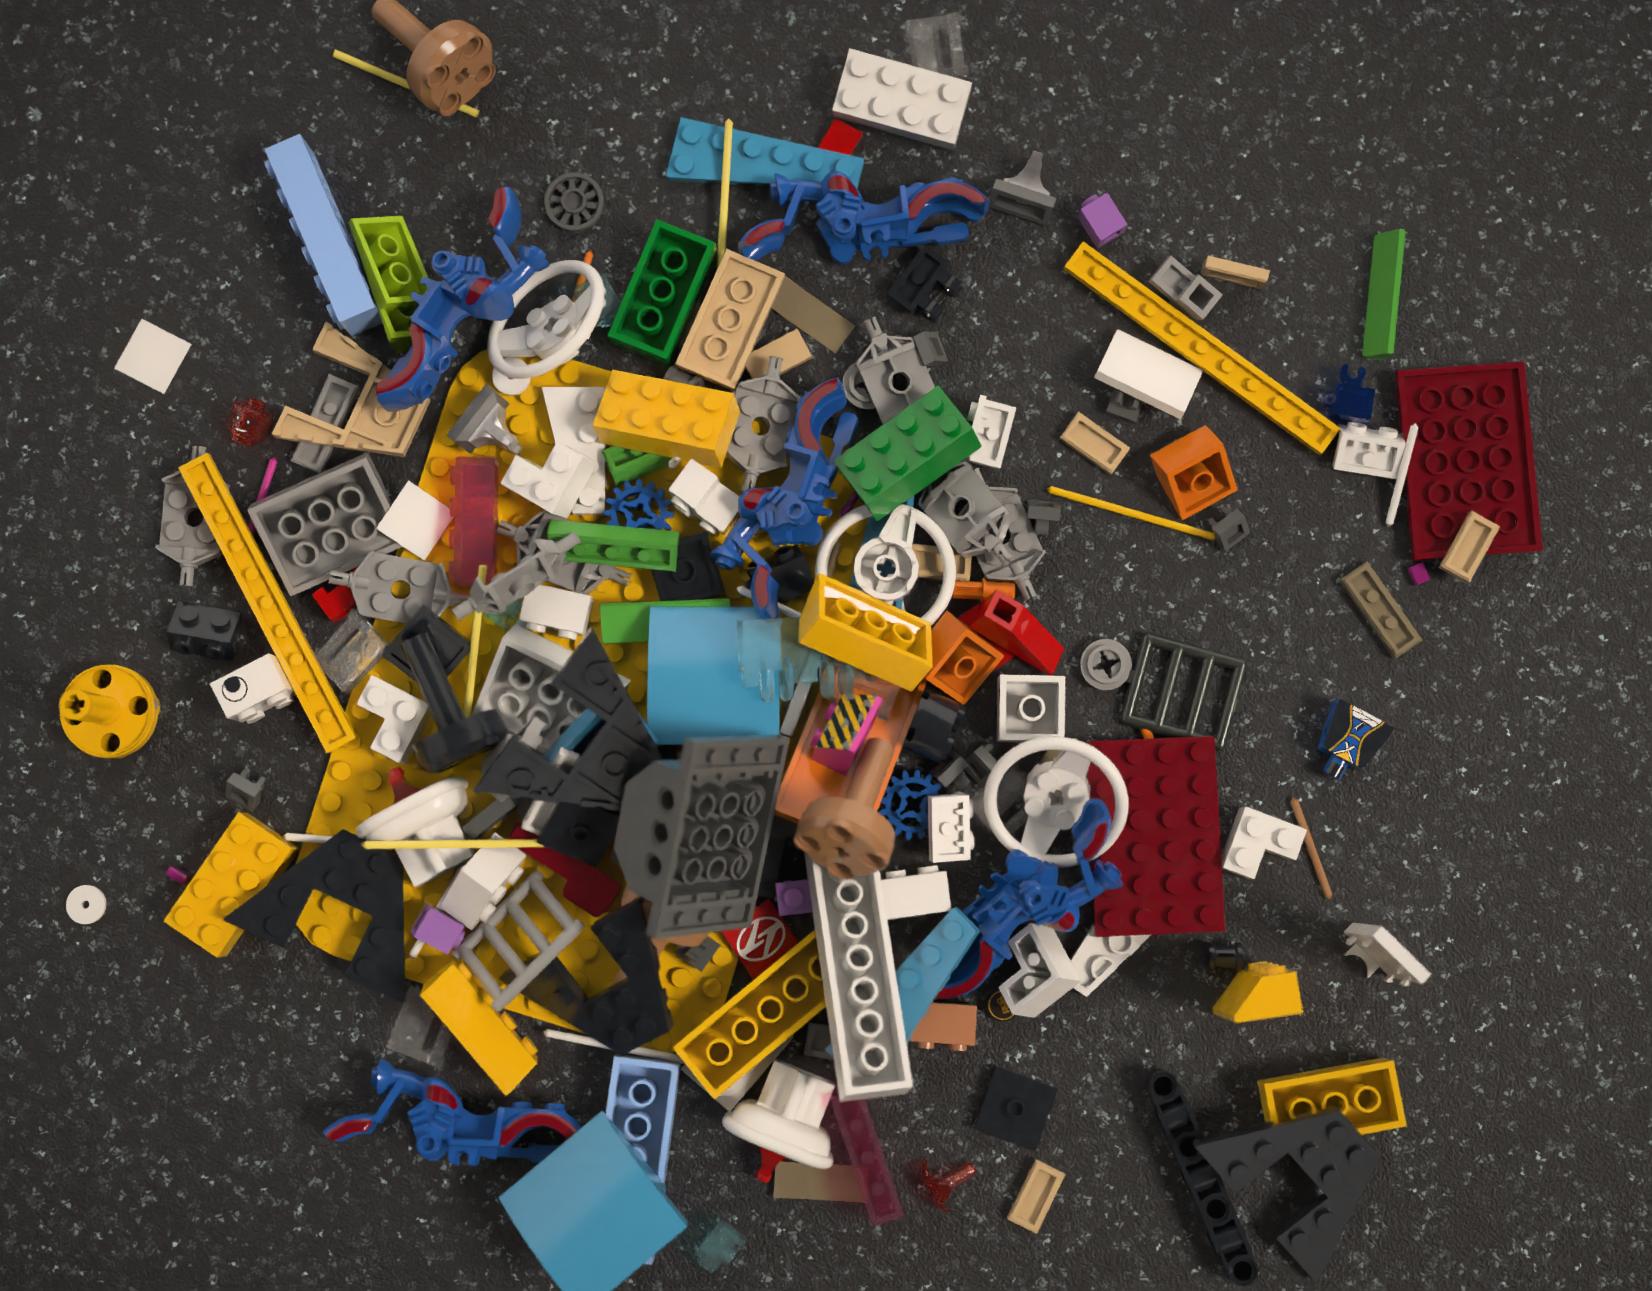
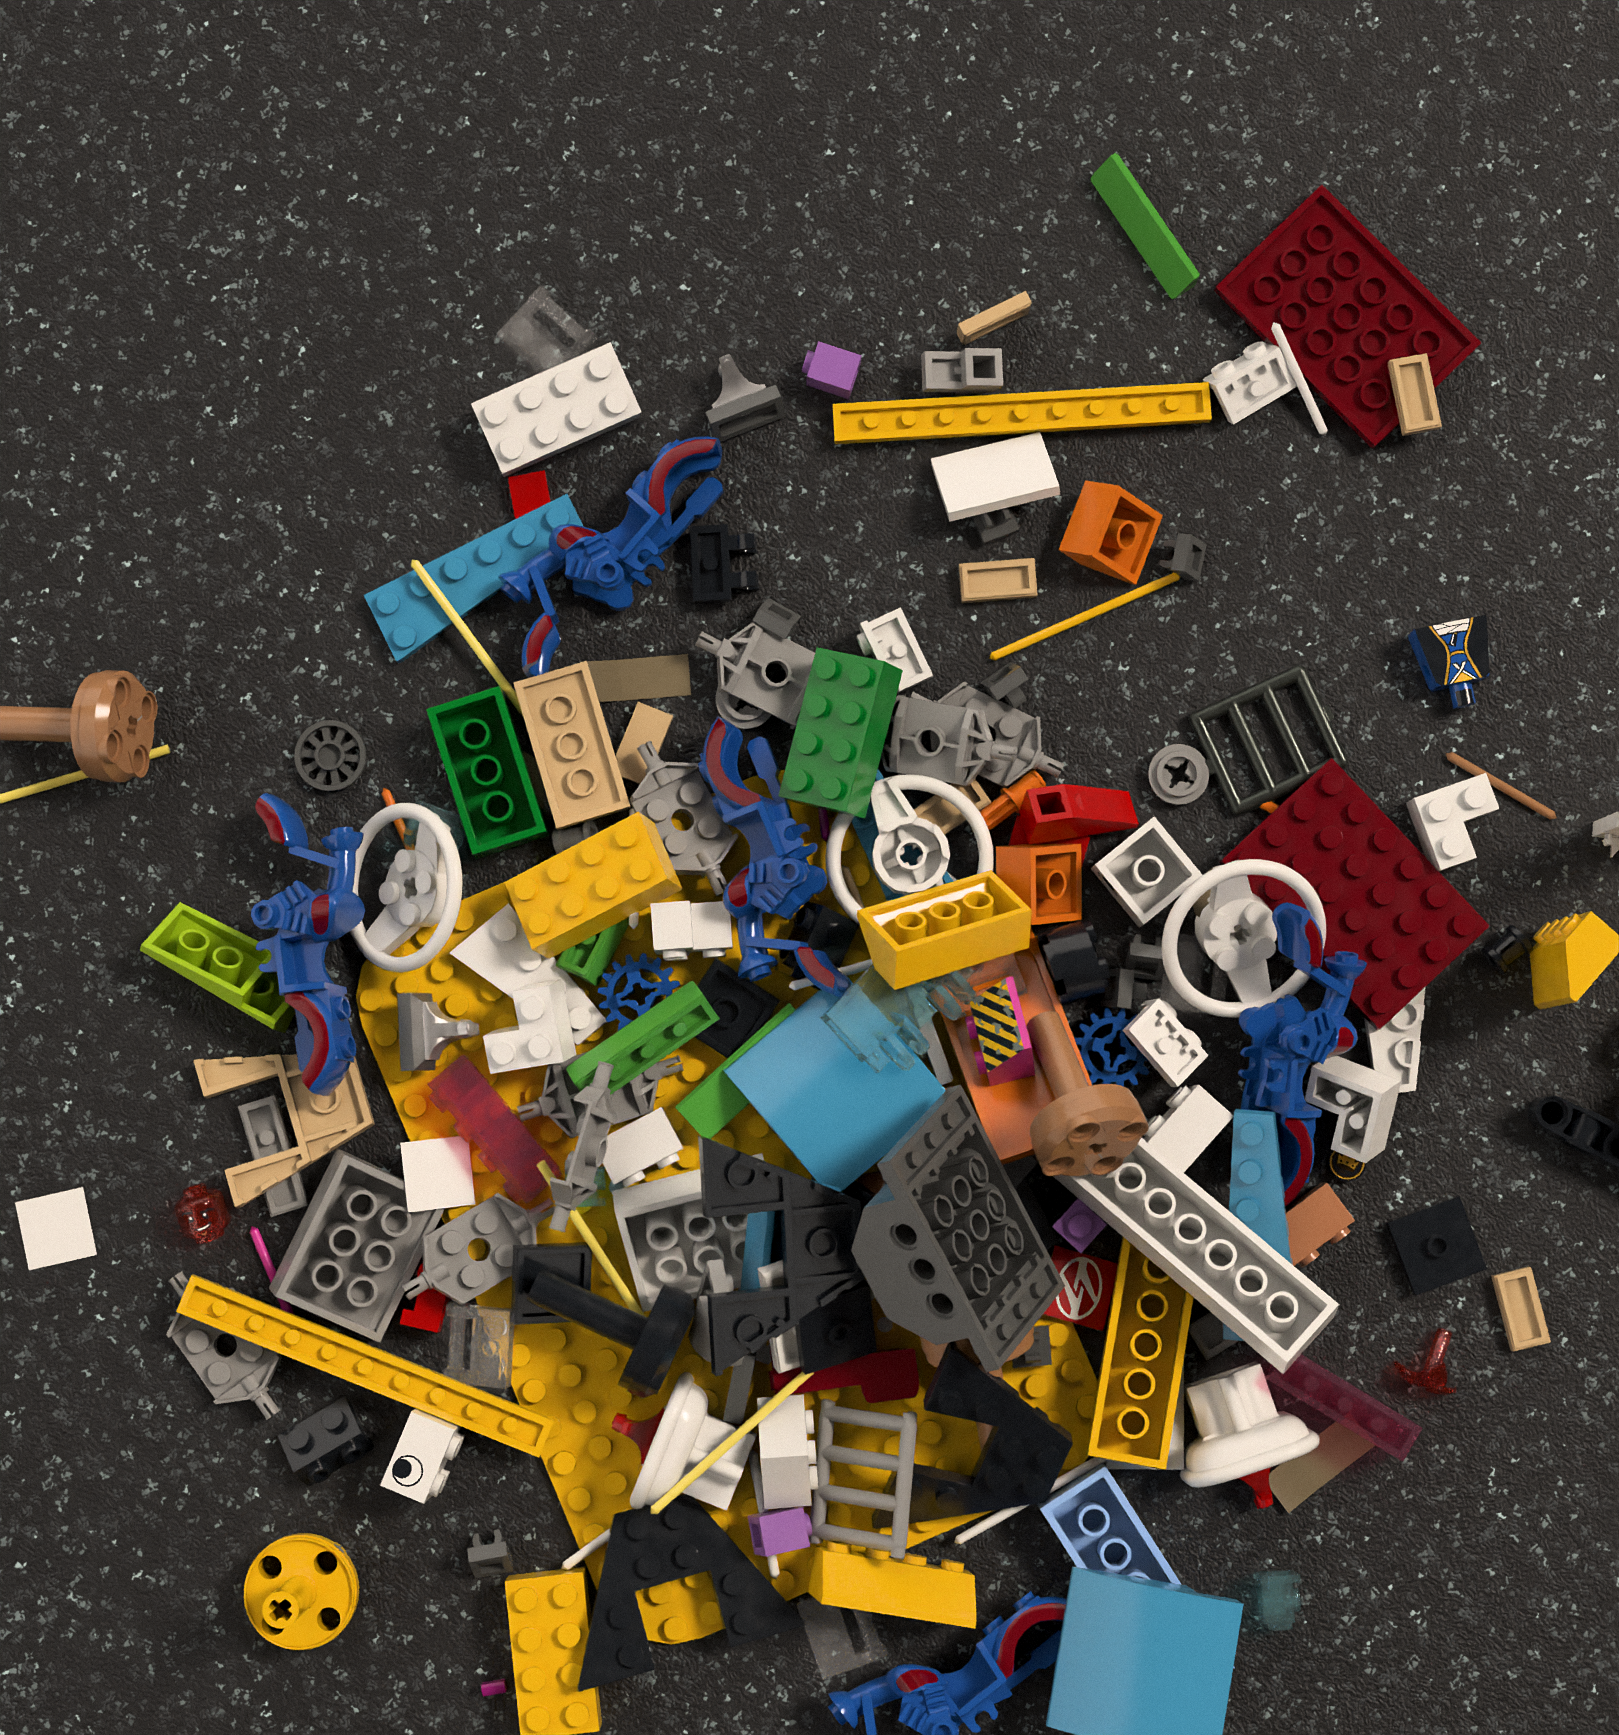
camera: 45 degrees left, 0 degrees up
light blue brick [264,134,383,336] -> none
white brick [357,675,432,764] -> none
white wheel [492,357,531,396] -> none
clear blue brick [1323,364,1375,425] -> none
dark tan tile [1339,561,1423,659] -> none
magenta piece [1407,562,1430,586] -> none

